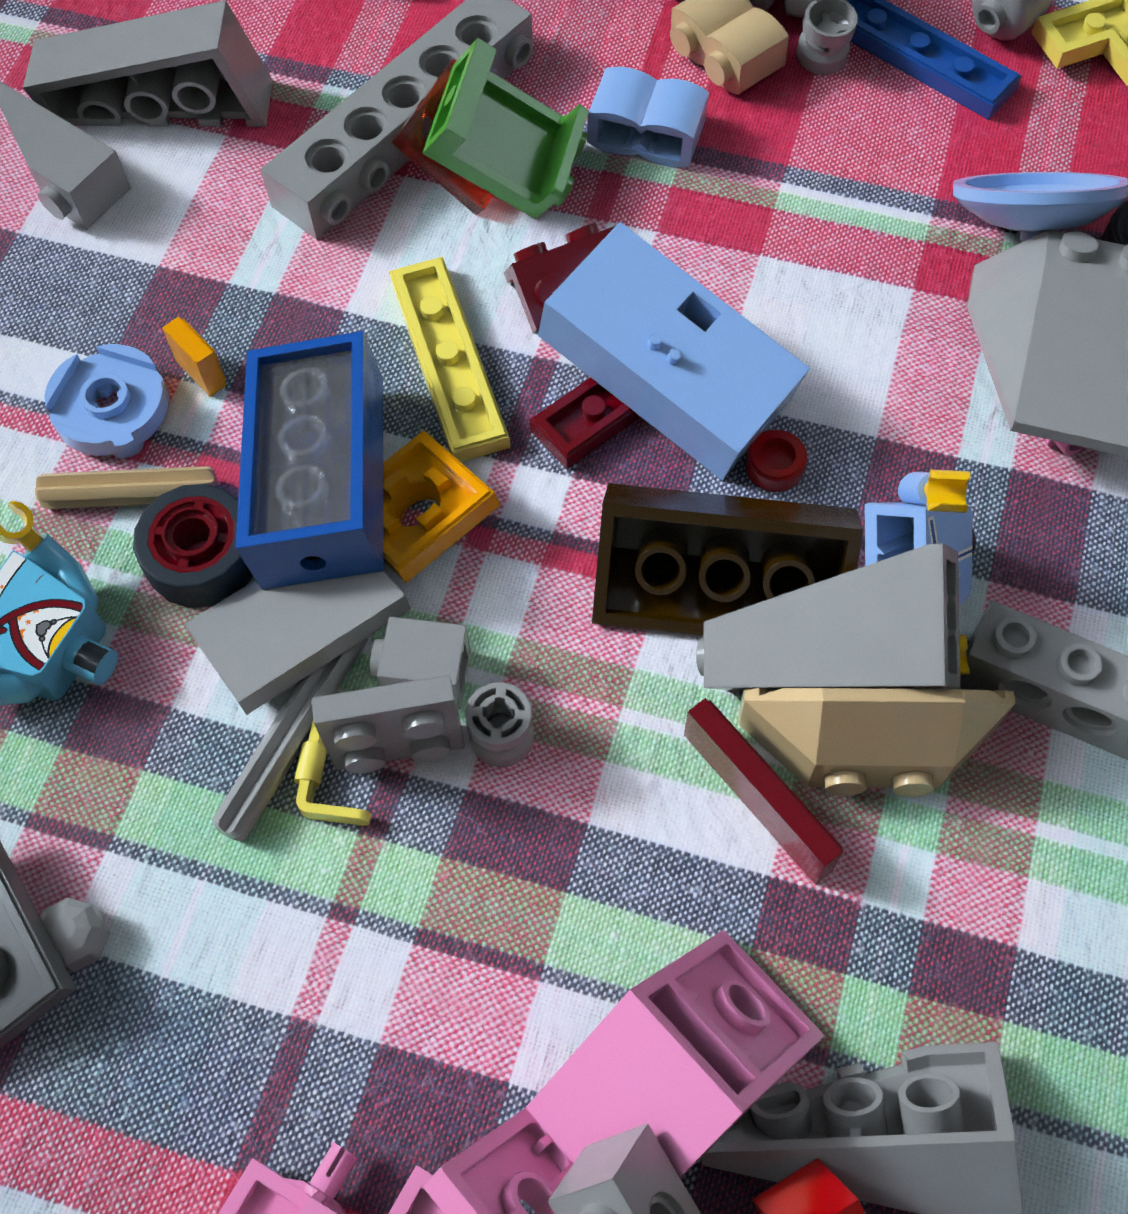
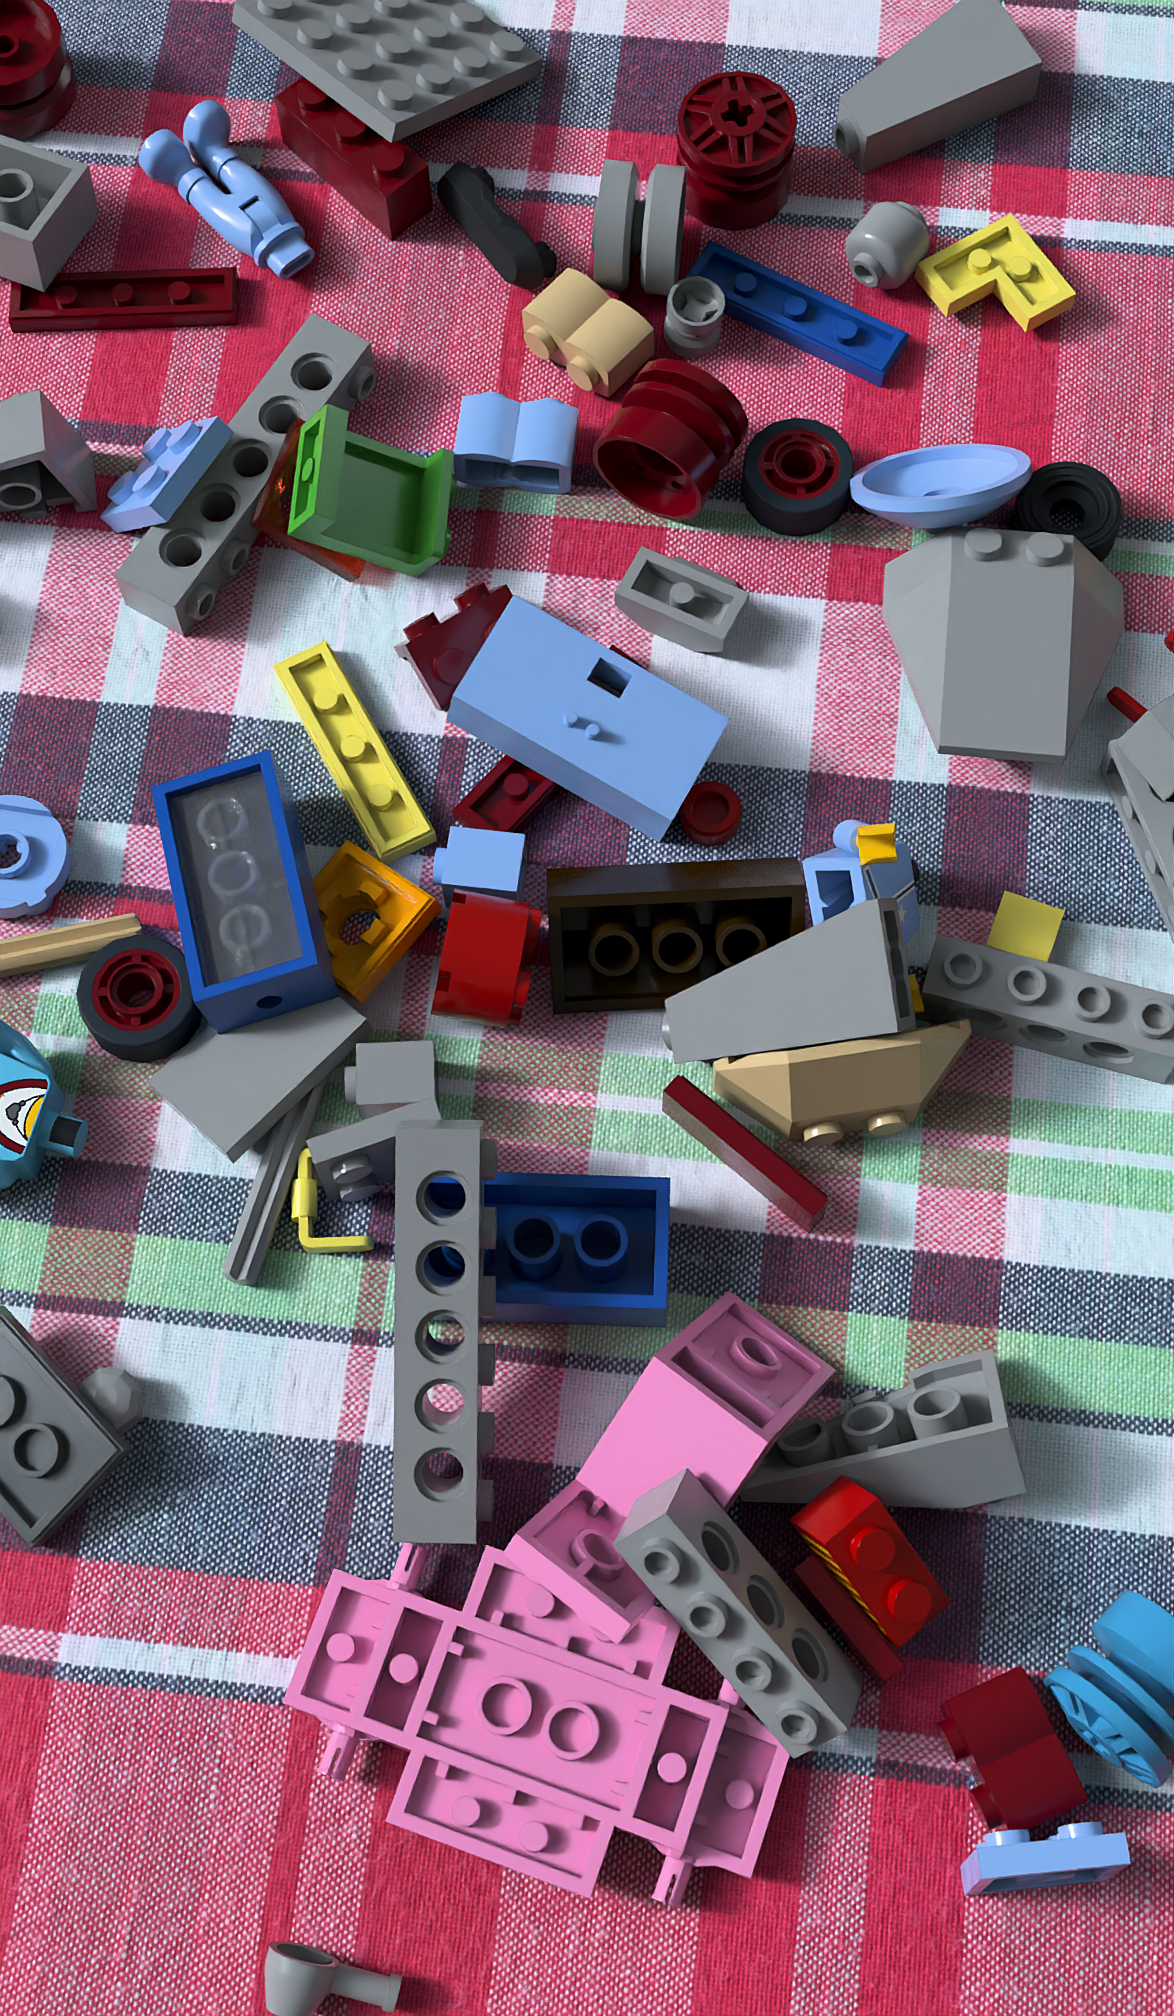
camera: 10 degrees left, 5 degrees up
light orange tile [162,316,226,397] -> none
light grey wheel [465,682,534,767] -> none
none -> light blue plate [100,416,234,533]
none -> light grey brick [393,1119,497,1544]
none -> blue brick [429,1172,670,1328]
none -> red brick [431,889,542,1029]
none -> light blue brick [433,826,527,908]
none -> dark red wheel [593,358,748,520]
none -> light grey slope [615,546,750,652]
none -> wheel [741,418,855,537]
none -> light yellow tile [985,891,1065,962]

